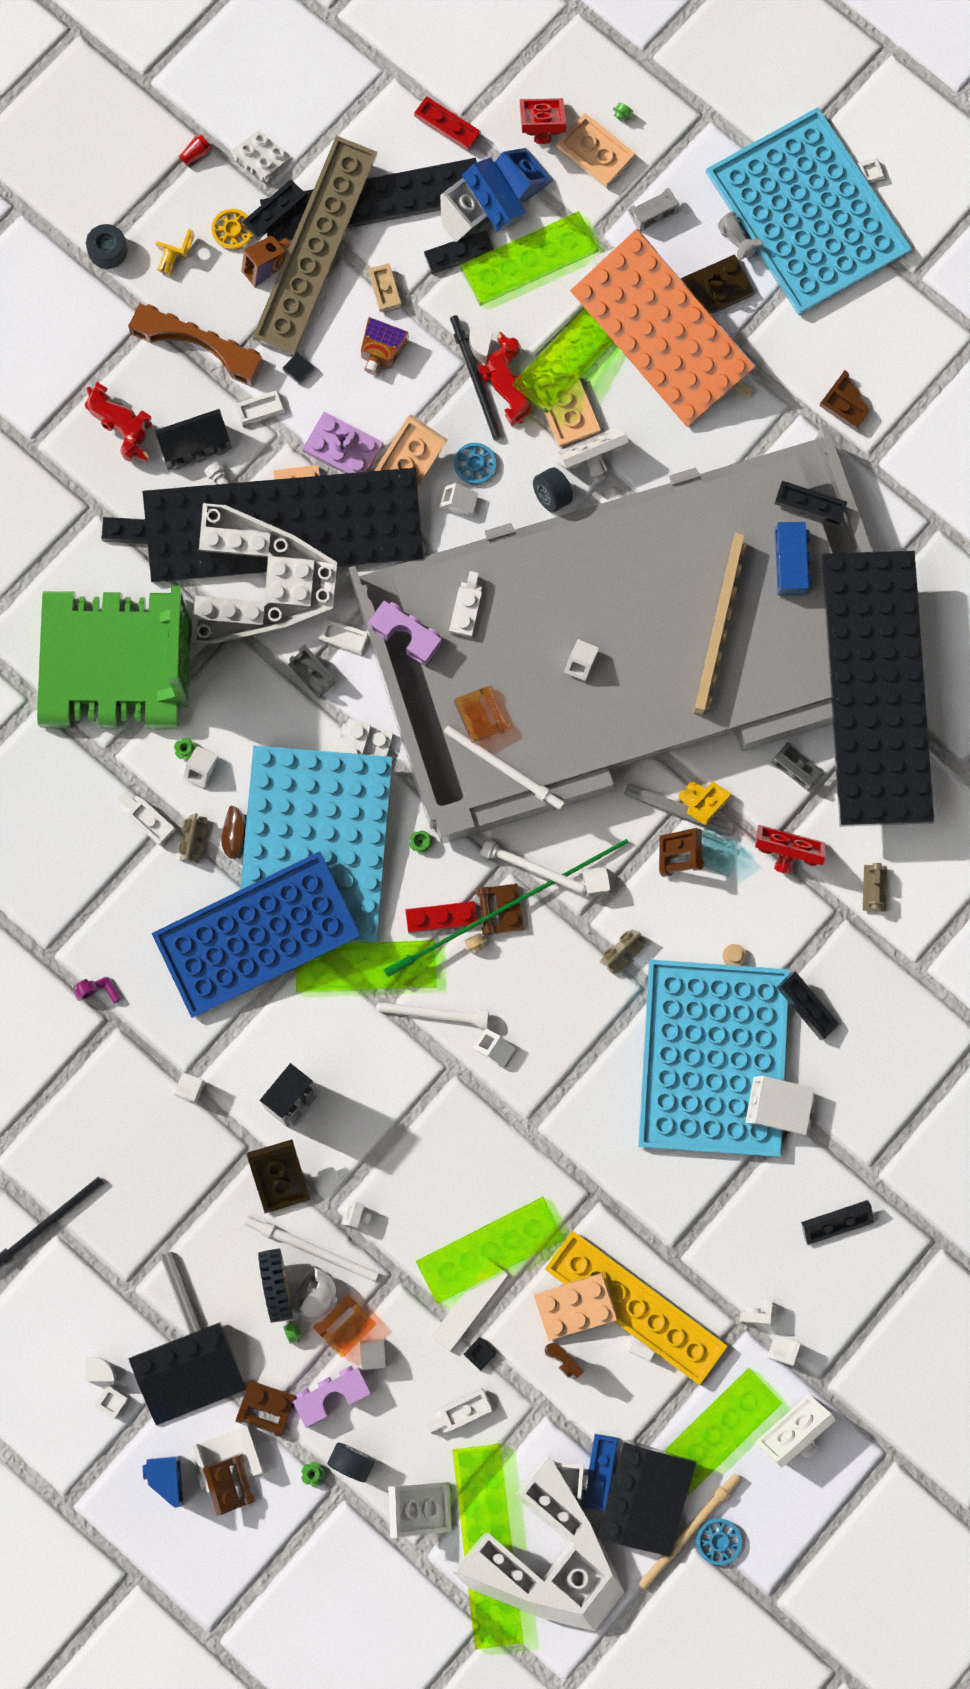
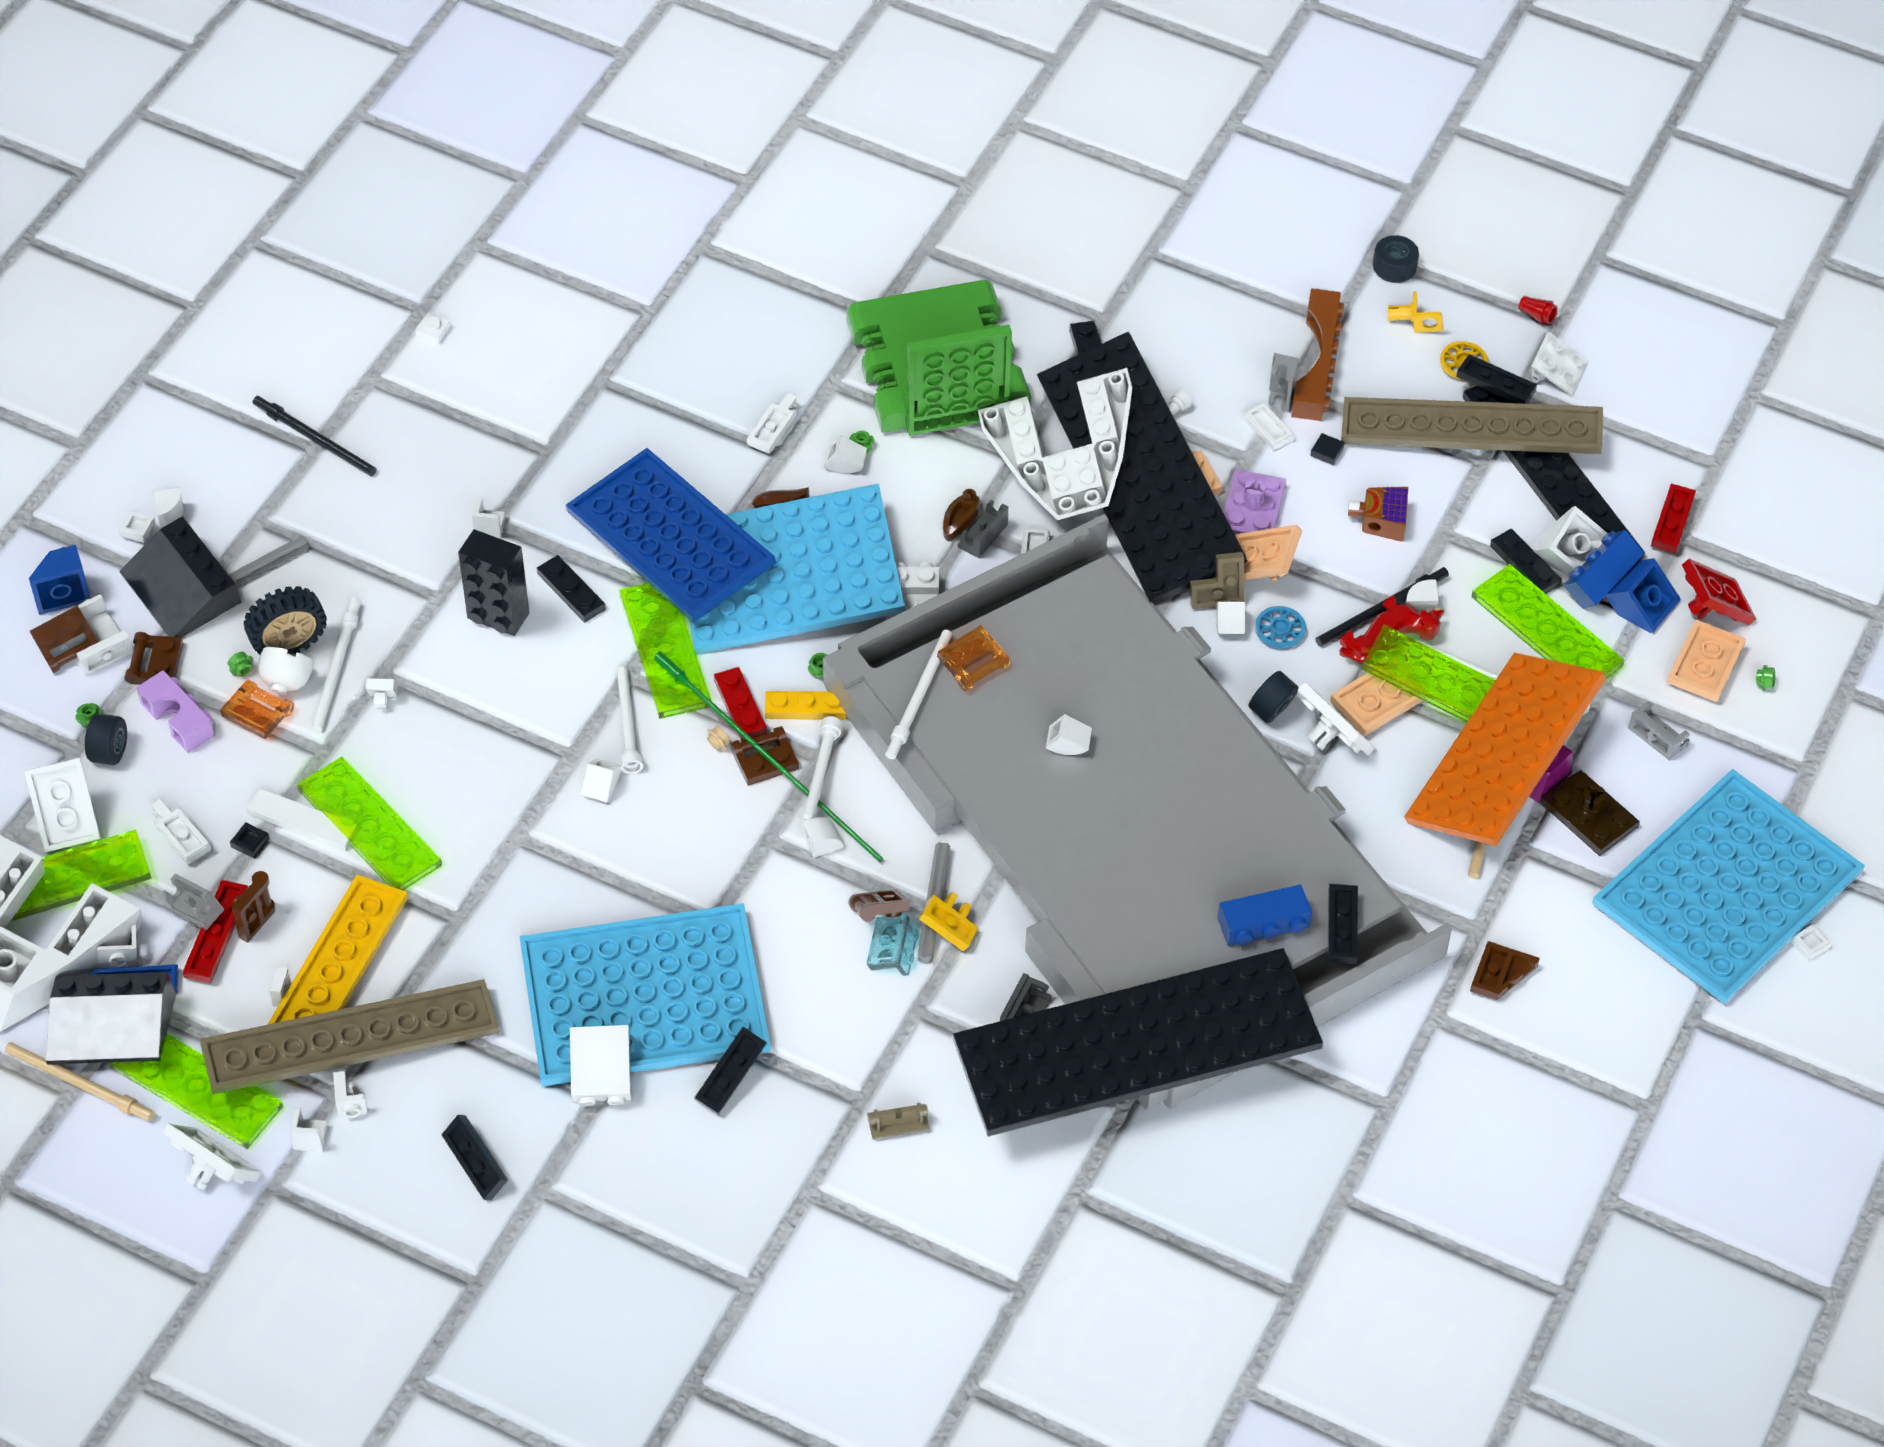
camera: 80 degrees right, 25 degrees down
magenta plate [73,977,121,1004] -> none
red animal [84,382,152,462] -> none
black slope [155,409,232,470] -> none
dark tan hinge [178,813,209,863] -> none
dark orange torso [241,236,291,288] -> none
dark brown plate [246,1139,310,1213] -> none
light grey brick [360,1339,386,1370] -> none
tan plate [368,263,401,312] -> none
lavender arch [368,601,442,667] -> none
white hinge [449,571,482,638] -> none
light nougat plate [534,1273,618,1341] -> none
dark tan hinge [599,929,646,975] -> none
tan plate [693,533,747,715] -> none
dark azure wheel [696,1518,742,1565] -> none
light grey animal [718,211,763,260] -> none
tan plate [722,944,746,966] -> none
red plate [755,824,826,874] -> none
none -> light grey hinge [162,873,224,930]
none -> red plate [182,880,248,984]
none -> dark tan plate [200,979,499,1095]
none -> black plate [537,555,606,623]
none -> yellow plate [765,691,846,720]
none -> reddish brown arm [943,489,980,541]
none -> dark tan plate [1190,552,1244,609]
none -> light grey hinge [1268,353,1299,412]

